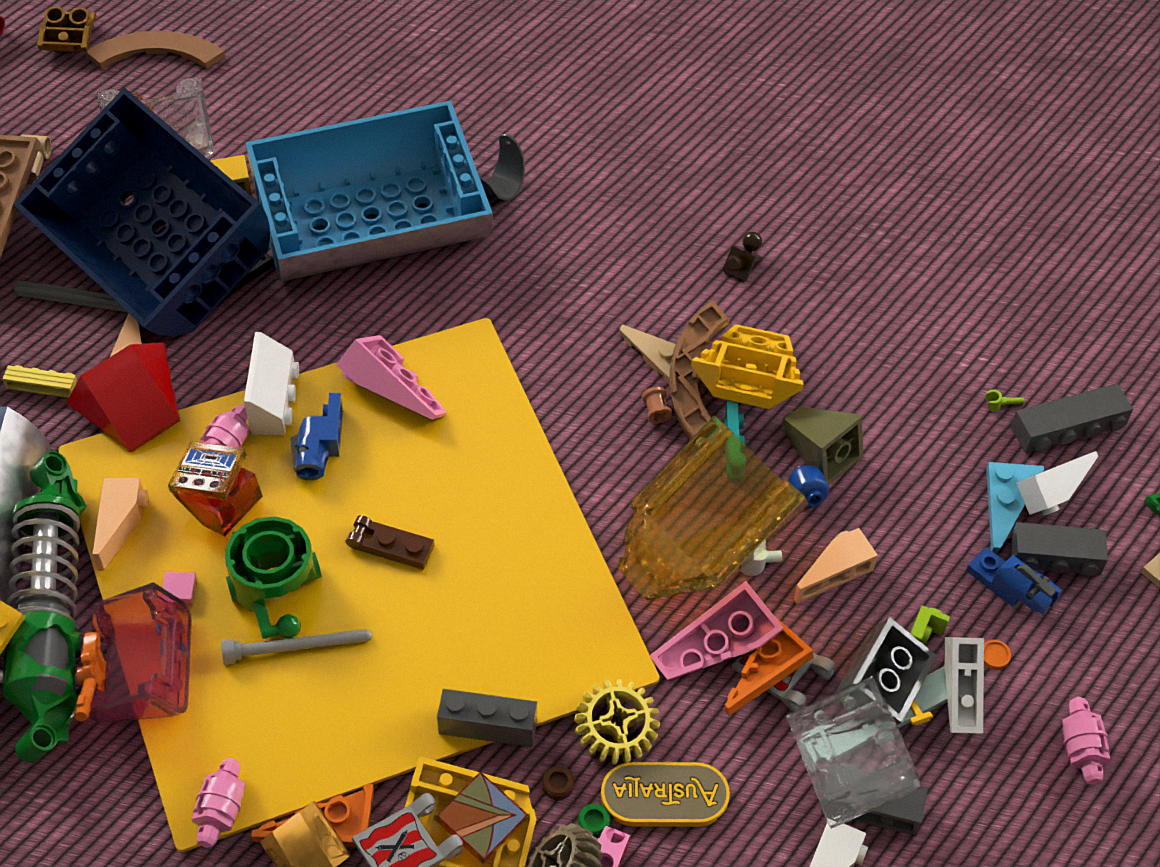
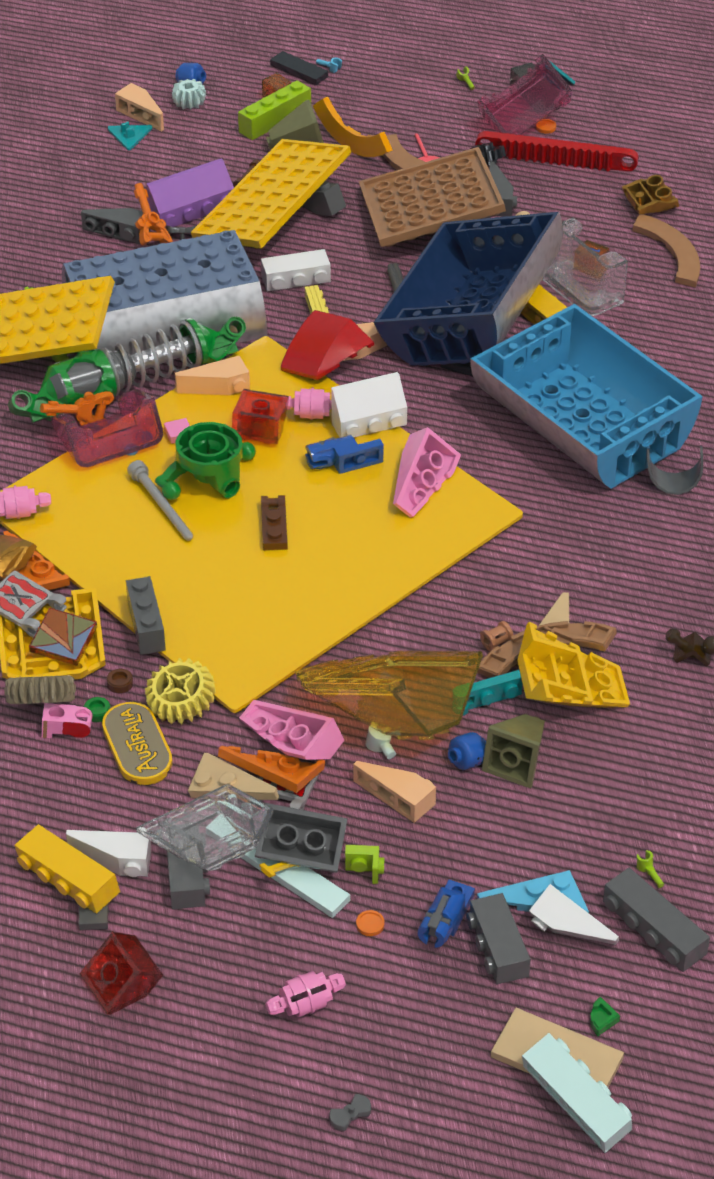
camera: 70 degrees right, 10 degrees down
tile [168,441,247,500] -> none
white slope [945,637,984,733] -> none
none -> tan wing [188,753,279,800]

